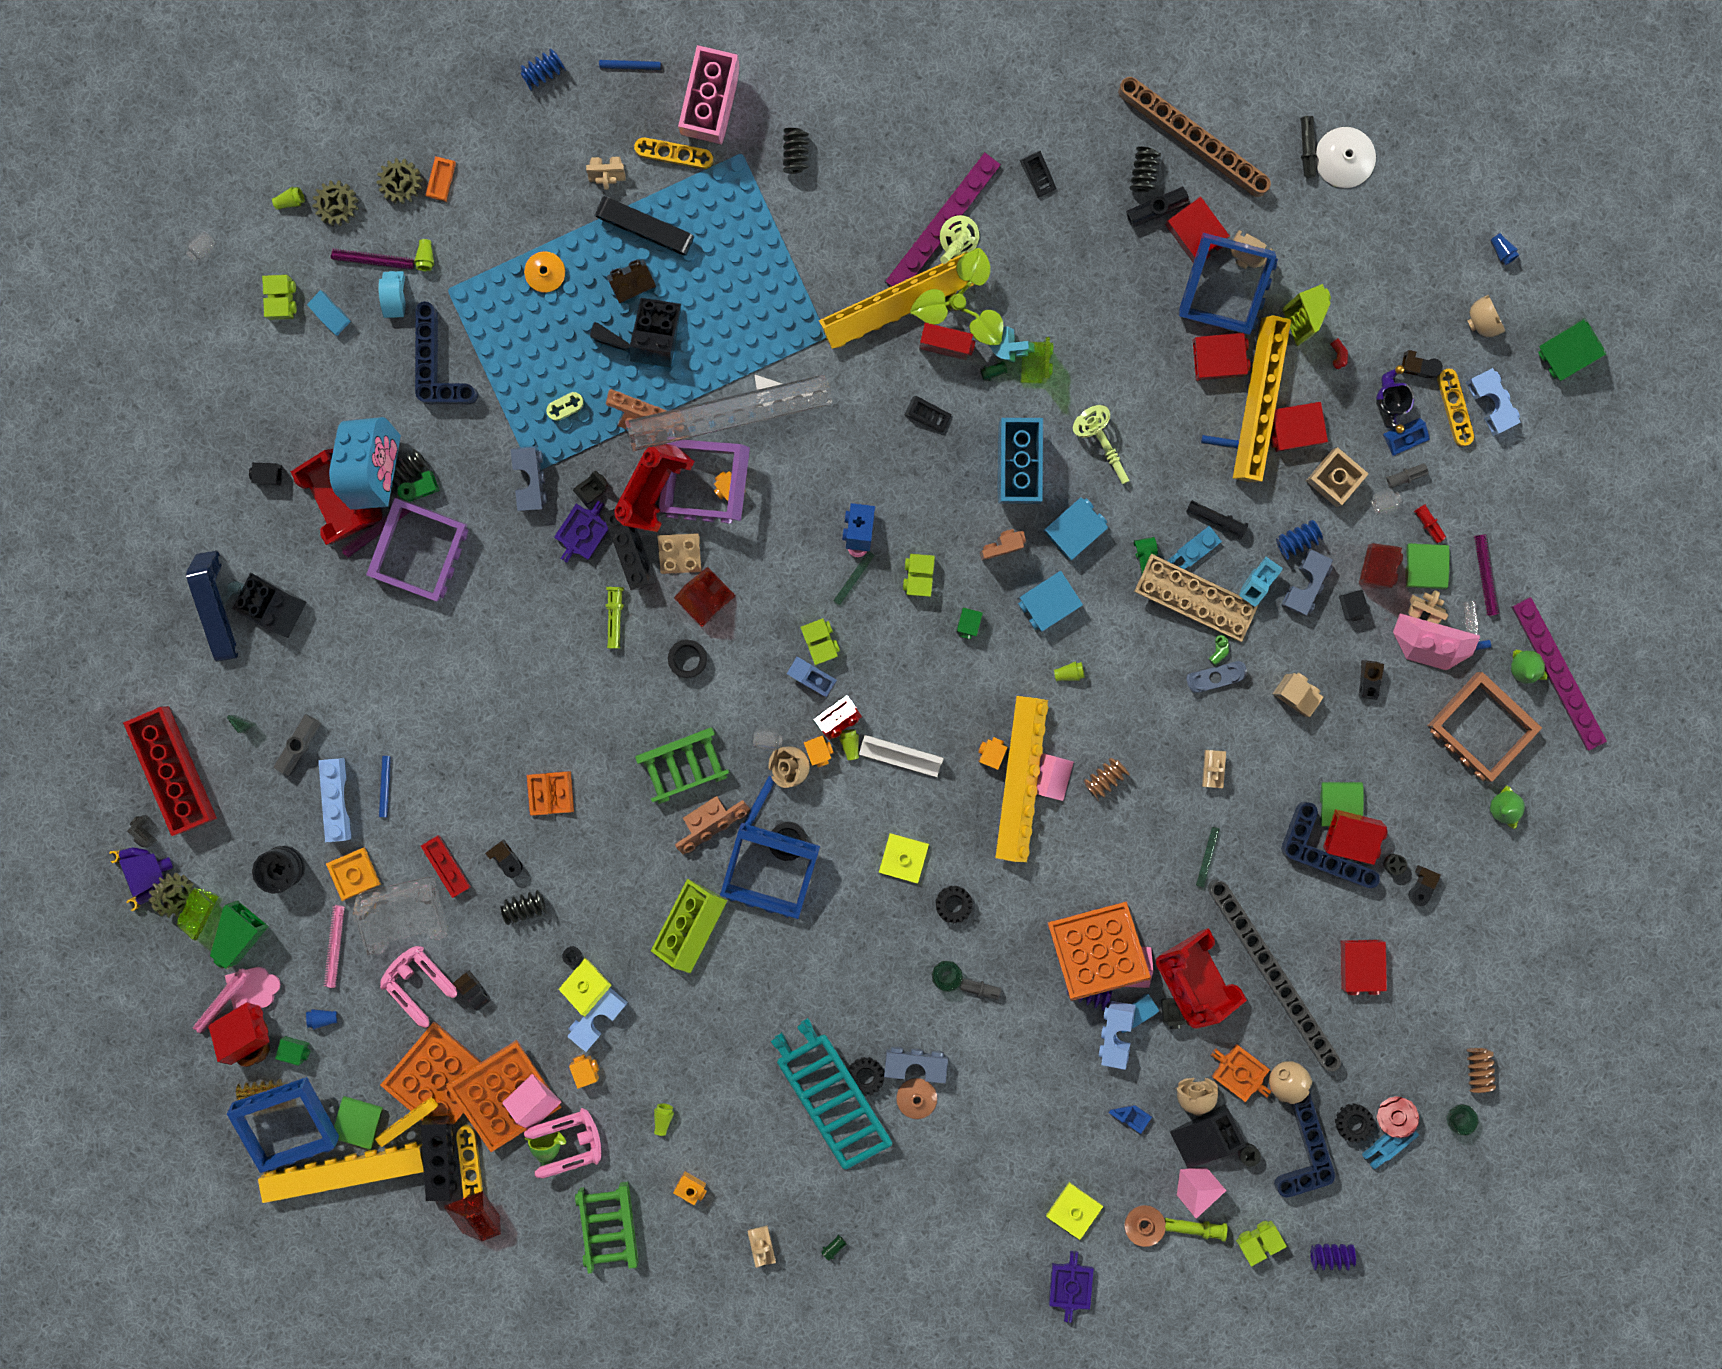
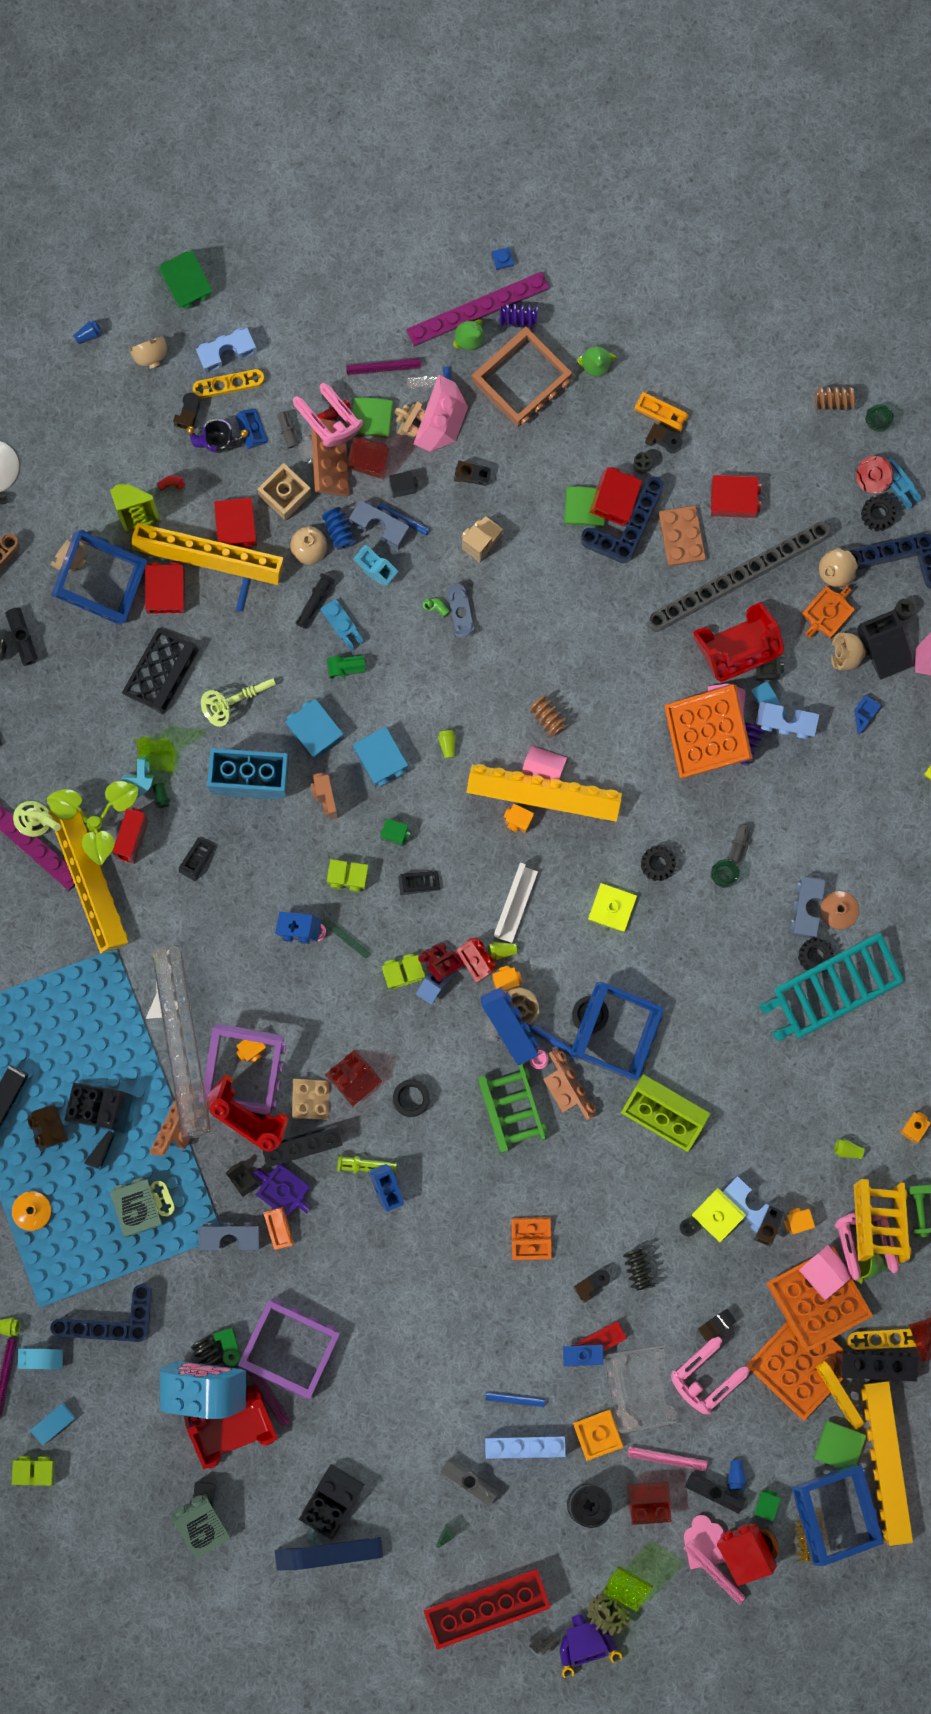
camera: 90 degrees left, 10 degrees down
green slope [210,900,269,969] -> none
tan plate [1134,554,1258,642] -> none
red brick [1165,197,1230,263] -> none
clear green bar [1196,826,1220,887] -> none
tan hips [1202,750,1226,788] -> none
none -> sand green panel [110,1177,163,1238]
none -> black fence [122,628,199,715]
none -> sand green panel [171,1493,231,1559]
none -> orange tile [263,1207,294,1250]
none -> tan cylinder [290,526,328,565]
none -> bright pink piece [293,383,363,447]
none -> nougat plate [311,418,349,497]
none -> blue brick [368,1164,405,1212]
none -> blue bar [377,502,429,536]
none -> black slope [398,871,440,895]
none -> dark red plate [418,943,465,982]
none -> blue brick [481,987,540,1065]
none -> blue plate [492,247,514,270]
none -> dark purple piece [499,303,538,329]
none -> bright pink plate [529,1050,549,1069]
none -> blue plate [563,1345,603,1366]
none -> clear red slope [627,1481,672,1525]
none -> light orange plate [634,392,689,433]
none -> nougat plate [658,506,705,567]
none -> black piece [685,1472,746,1514]
none -> leg [753,1205,784,1247]
none -> yellow fence [854,1179,911,1264]

